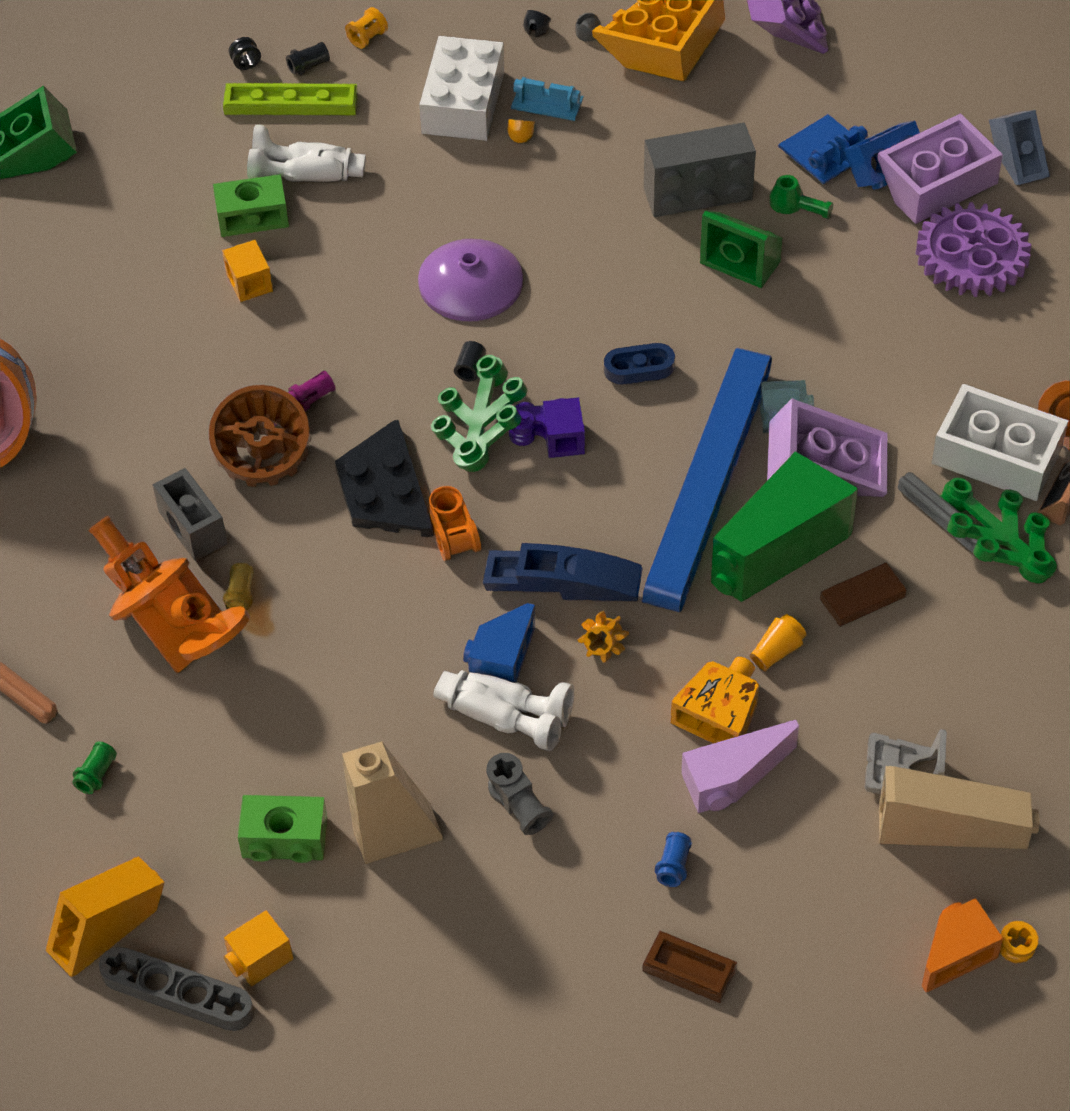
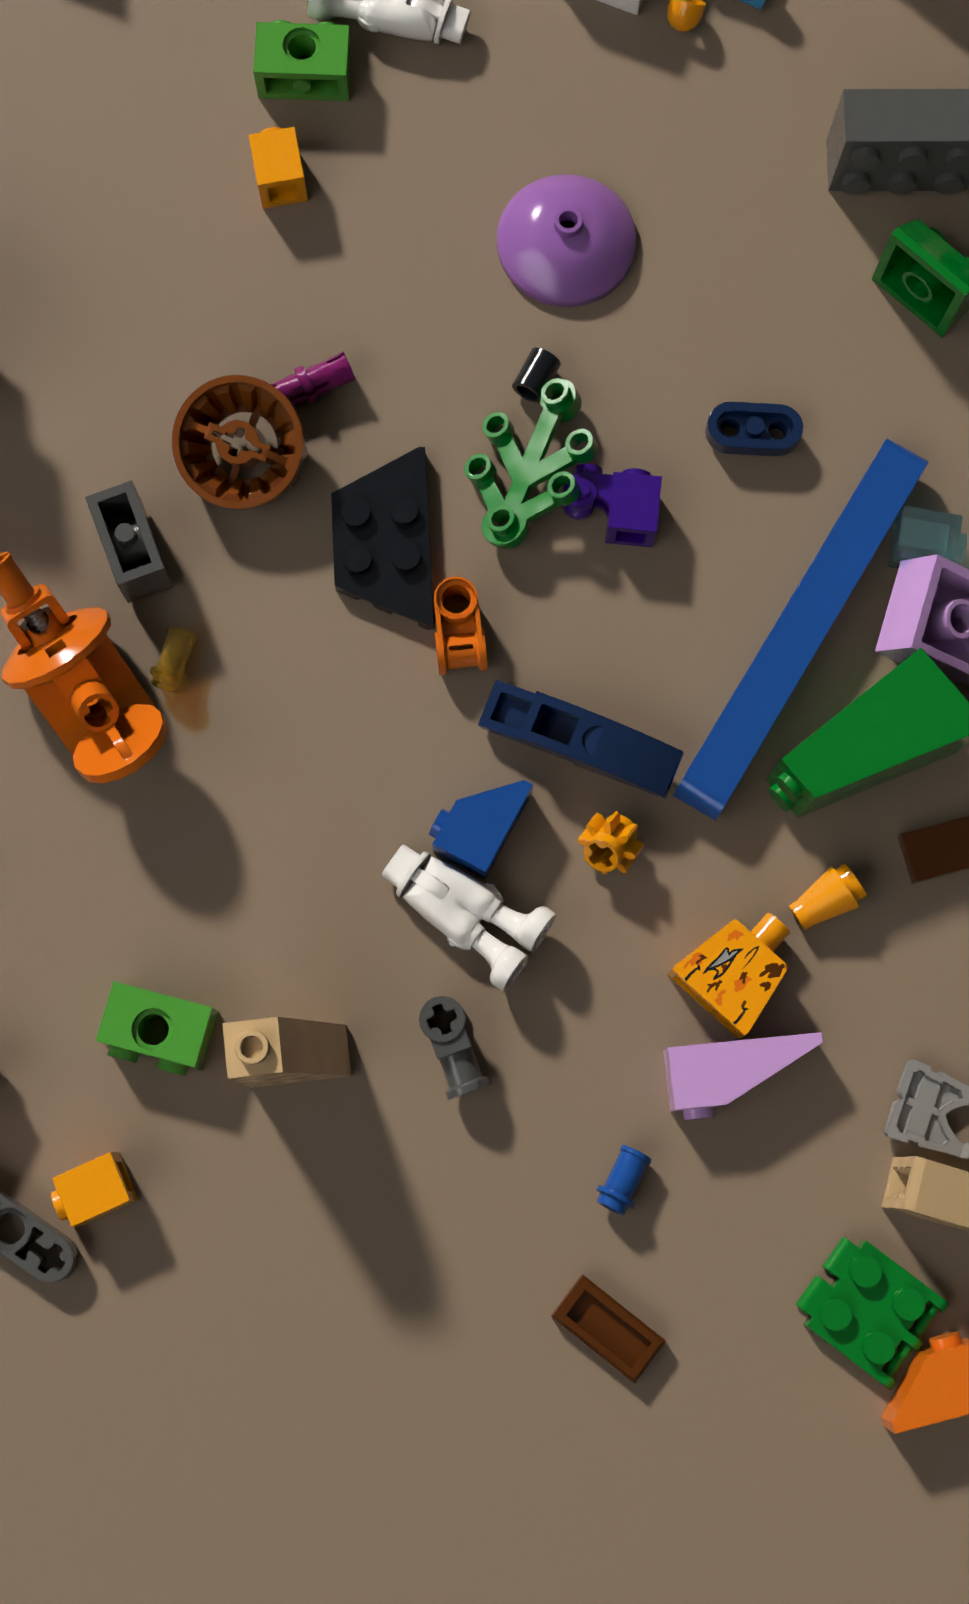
camera: 10 degrees right, 25 degrees up
none -> green plate [795,1237,950,1391]

